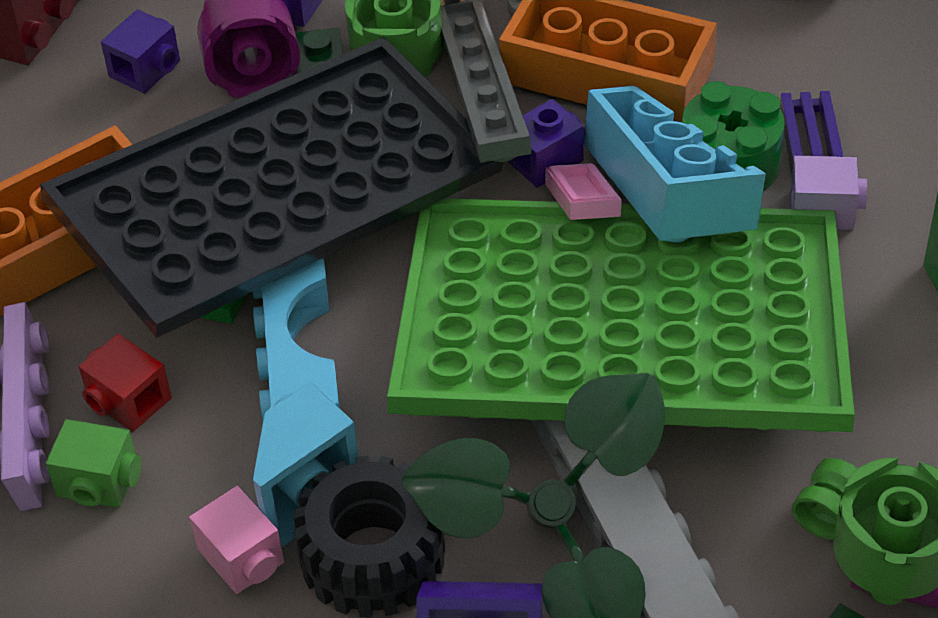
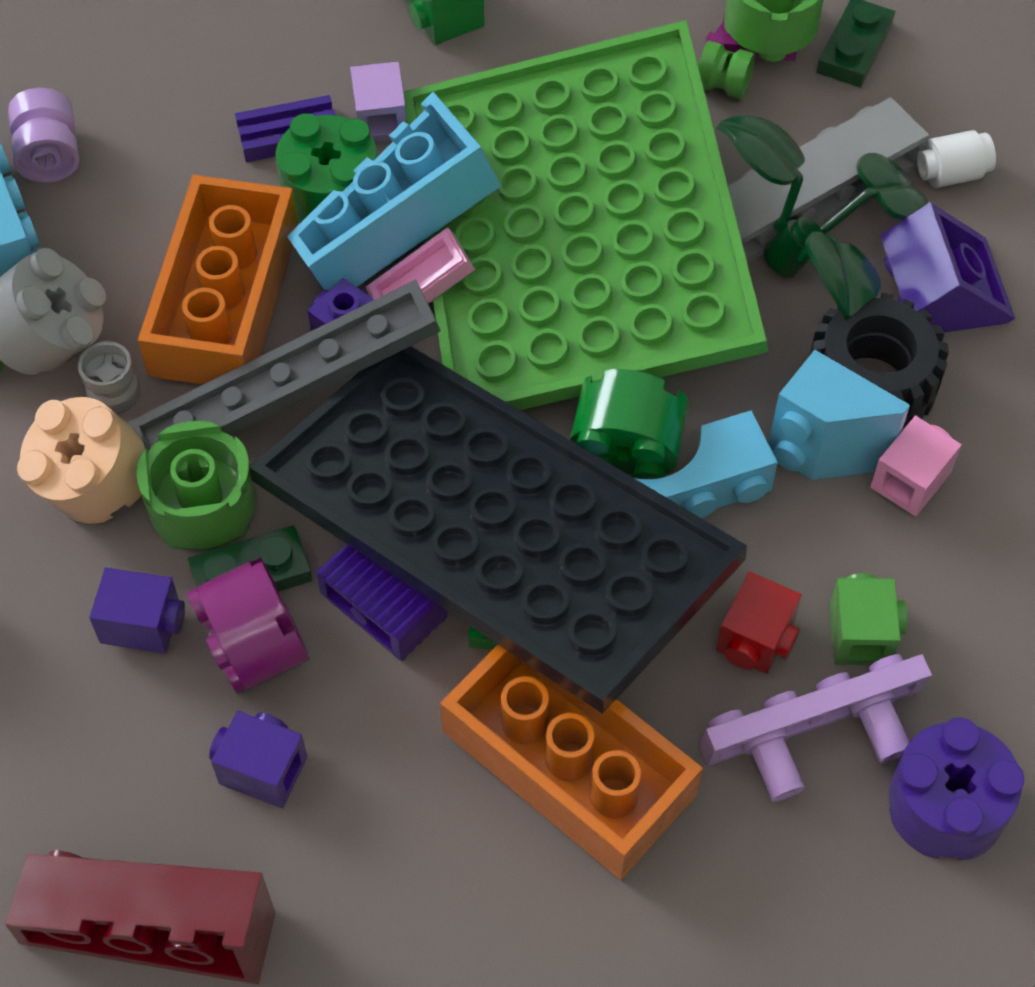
camera: 105 degrees left, 10 degrees up
none -> green brick [570,369,689,479]

